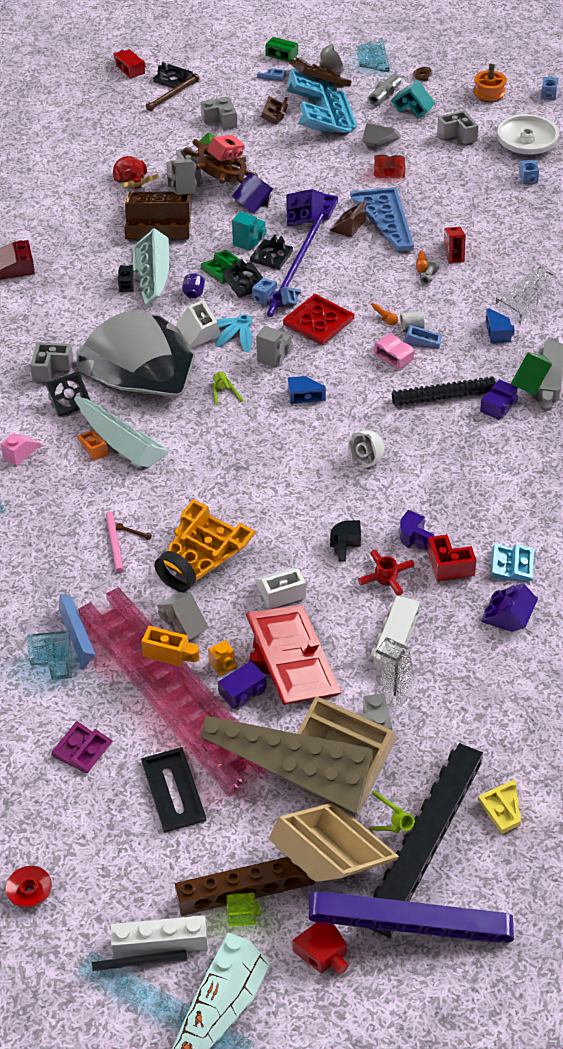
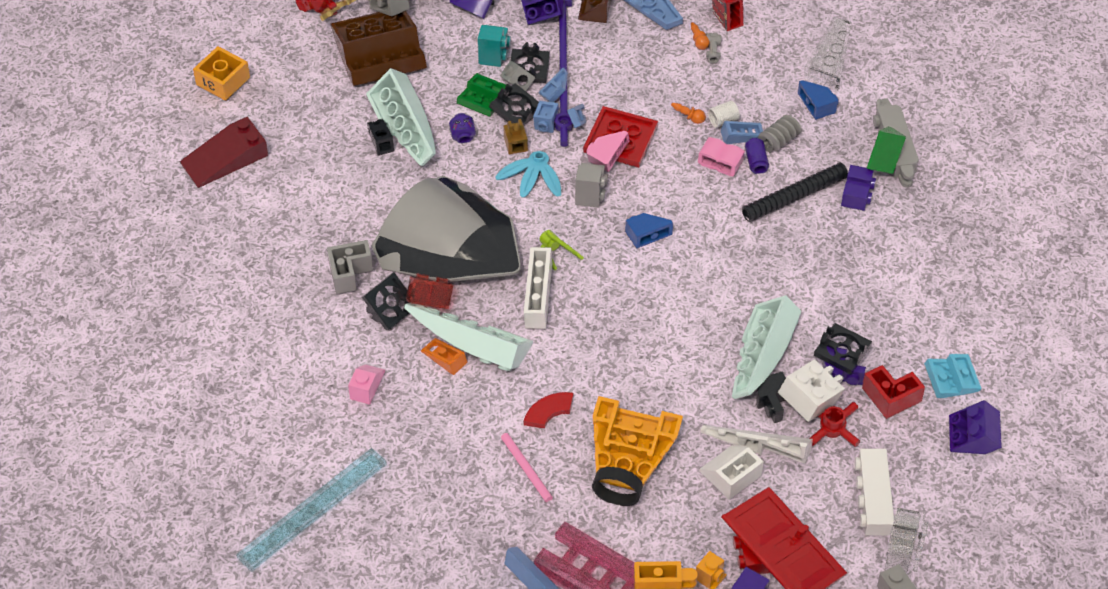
camera: 20 degrees left, 5 degrees up
reddish brown hinge [116,523,152,540] -> none
light grey brick [157,592,209,640] -> none
white slope [176,299,221,349] -> none
white cylinder [348,430,385,468] -> none
none -> light orange brick [193,46,250,101]
none -> clear red brick [405,273,454,309]
none -> light grey bracket [500,61,535,91]
none -> pearl gold brick [503,119,528,155]
none -> red tile [523,392,574,429]
none -> white brick [524,247,552,329]
none -> medium blue tile [538,68,568,102]
none -> bright pink slope [586,131,630,172]
none -> white wedge [700,425,813,464]
none -> light aqua wedge [732,295,801,399]
none -> dark purple head [745,138,769,174]
none -> light grey piece [758,115,802,153]
none -> white hinge [778,359,845,422]
none -> black piece [813,323,872,375]

